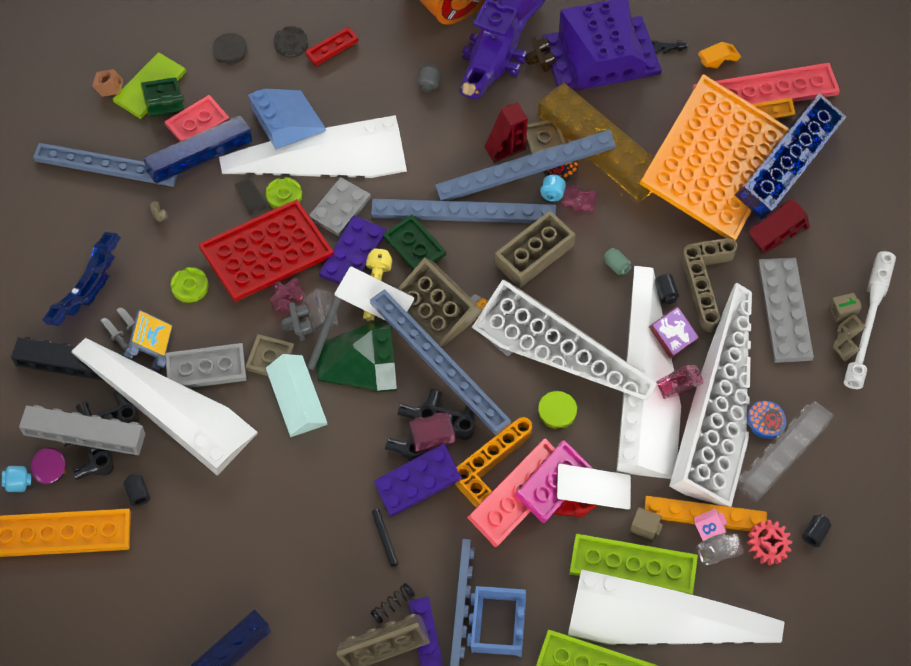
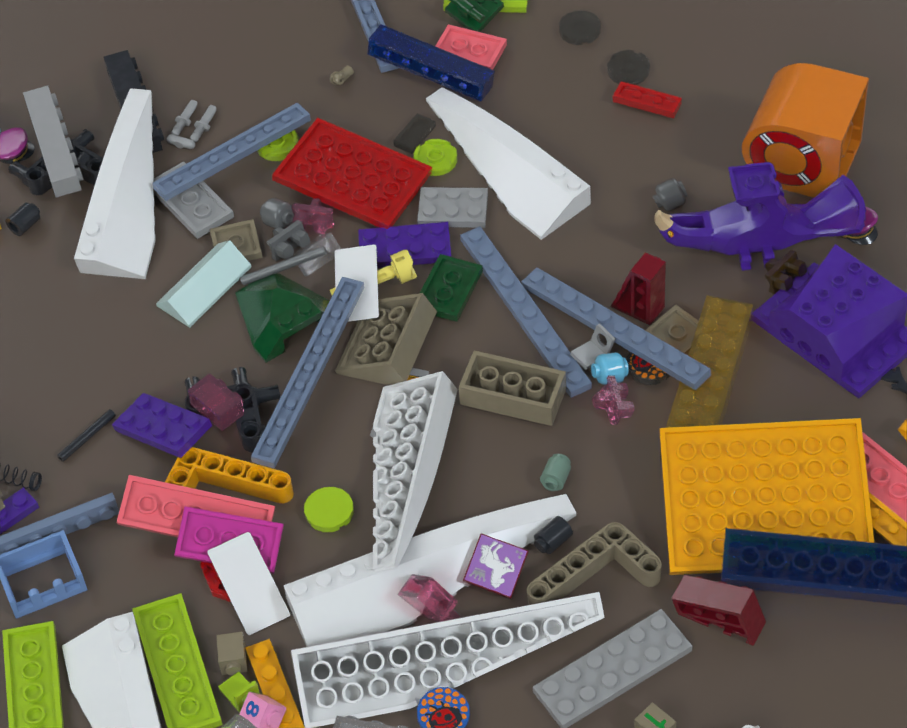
camera: 65 degrees right, 10 degrees down
clear blue piece [42,232,121,326] -> none
flag [124,310,173,372] -> none
medium blue slope [248,89,326,150] -> none
none -> sand blue plate [153,103,311,201]
none -> lime bracket [218,672,260,713]
none -> dark grey head [260,198,294,229]
none -> light grey bracket [570,324,615,369]

